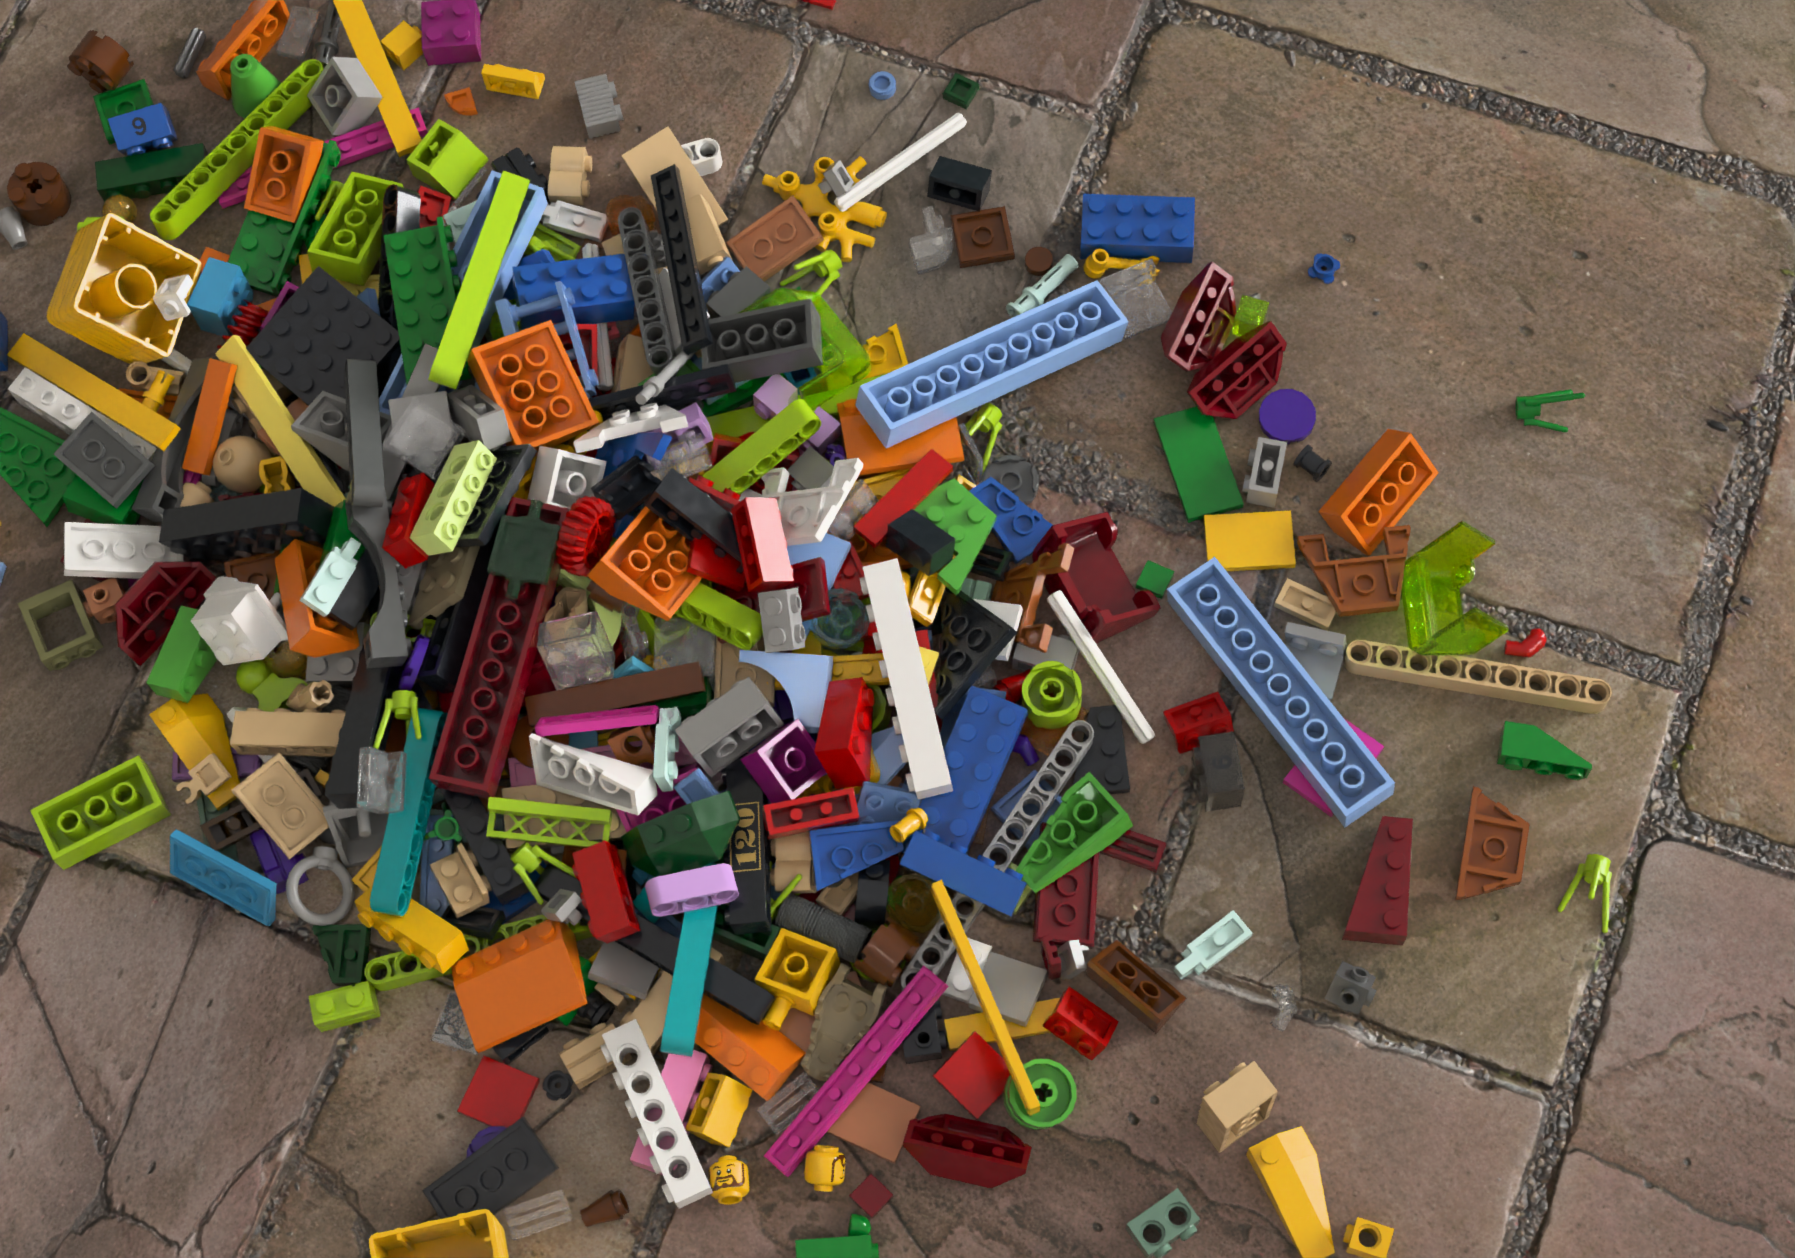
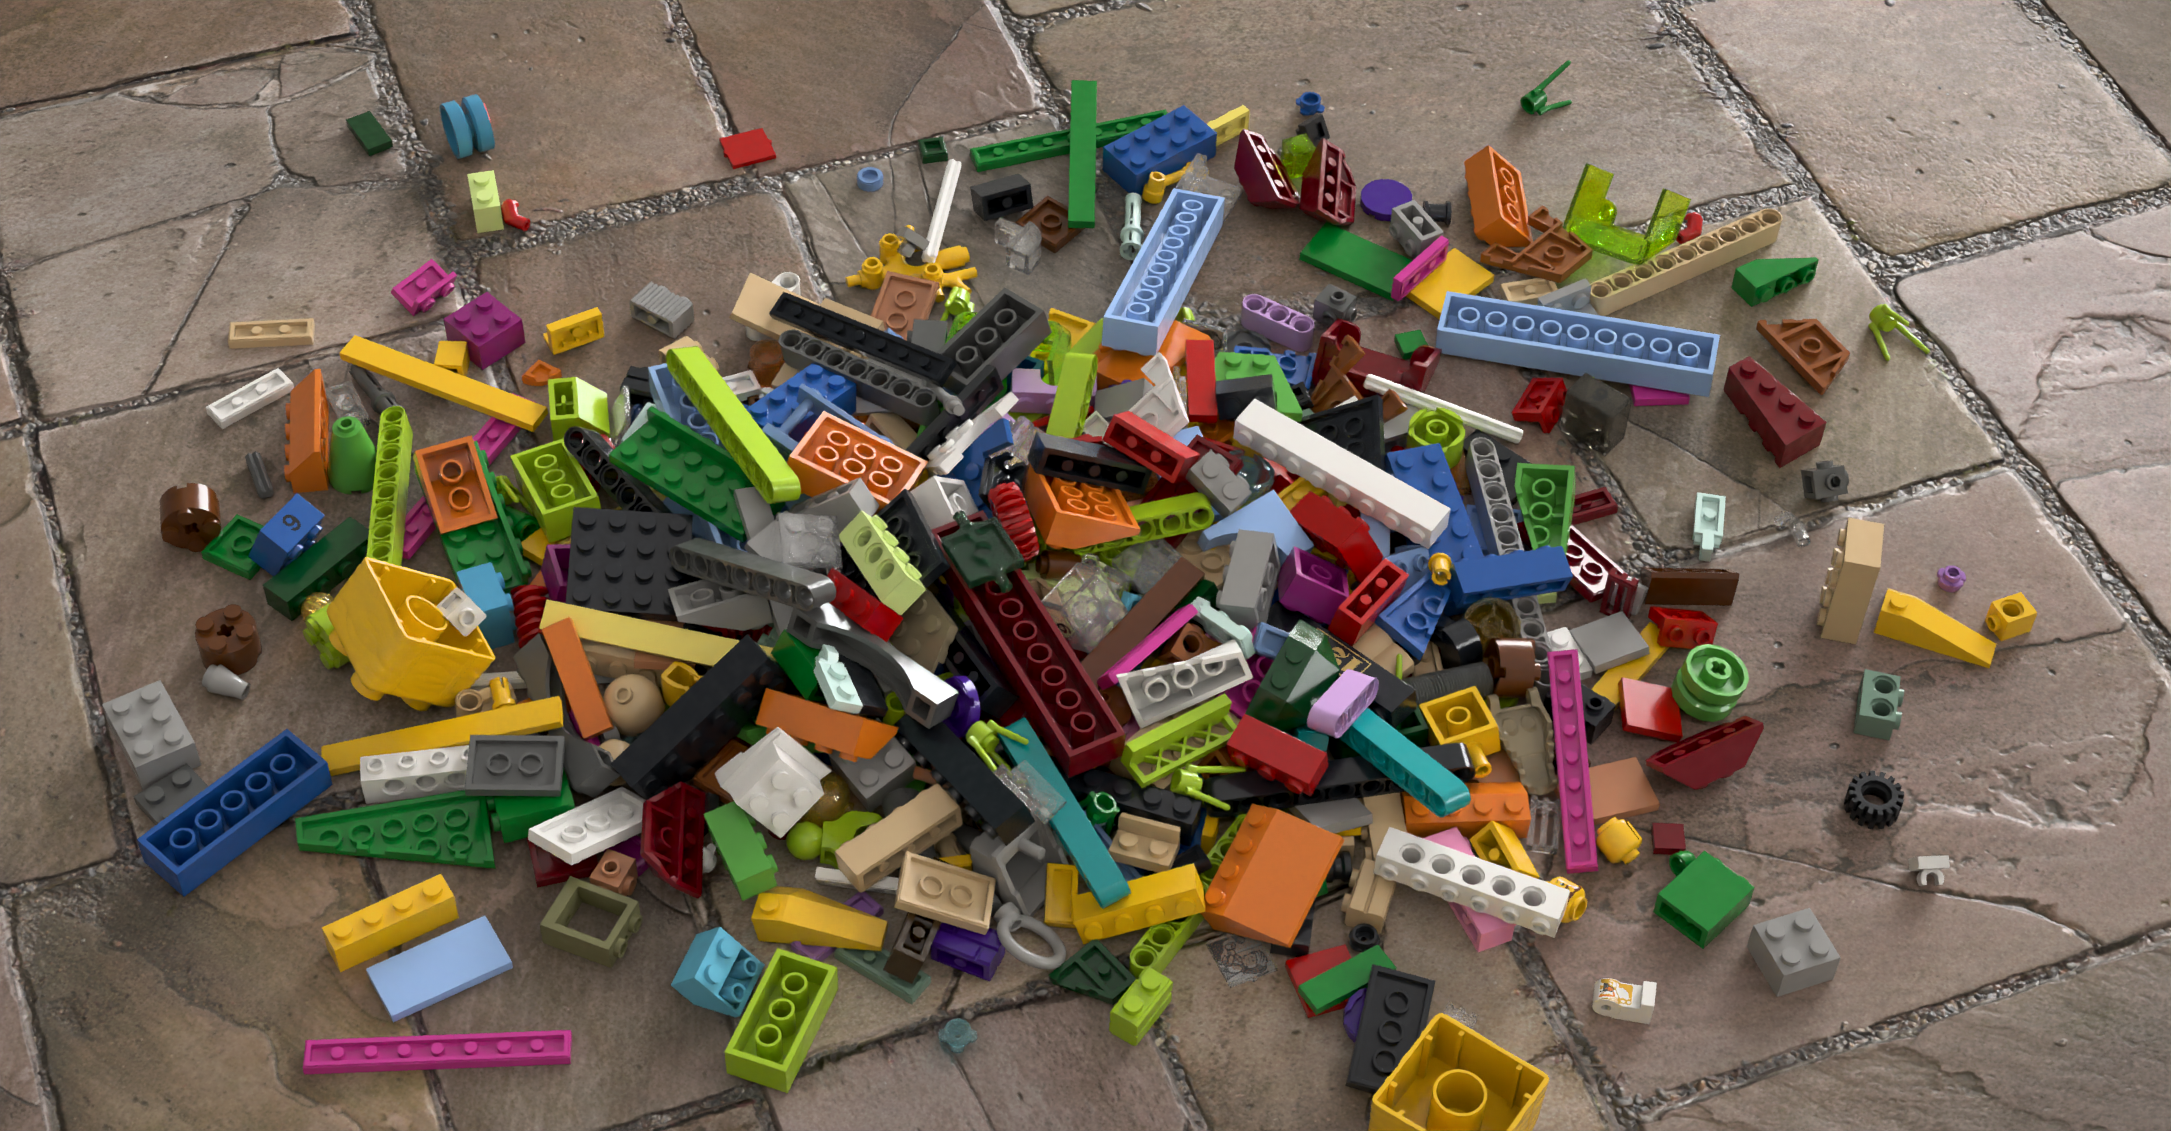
camera: 50 degrees left, 20 degrees down
dark azure tile [170,829,276,926] -> none
tan plate [176,753,232,804] -> none
tan piece [286,680,334,712] -> none
light grey brick [307,57,383,135] -> none
light grey tile [541,889,583,926] -> none
reddish brown cone [580,1190,629,1227] -> none
red tile [686,534,745,592] -> none
yellow tile [931,880,1040,1116] -> none
reddish brown tile [1025,247,1053,276] -> none
none -> medium azure slope [671,927,765,1017]
none -> clear light blue plate [938,1018,977,1053]
none -> green tile [970,109,1168,172]
none -> green tile [1068,80,1097,228]
none -> yellow tile [1201,814,1220,855]
none -> light yellow plate [1207,105,1250,146]
none -> lavender beam [1241,294,1314,352]
none -> black tile [1295,114,1330,149]
none -> green tile [1298,945,1396,1015]
none -> dark grey brick [1313,284,1358,327]
none -> dark pink tile [1391,236,1449,301]
none -> medium lavender plate [1937,566,1966,592]

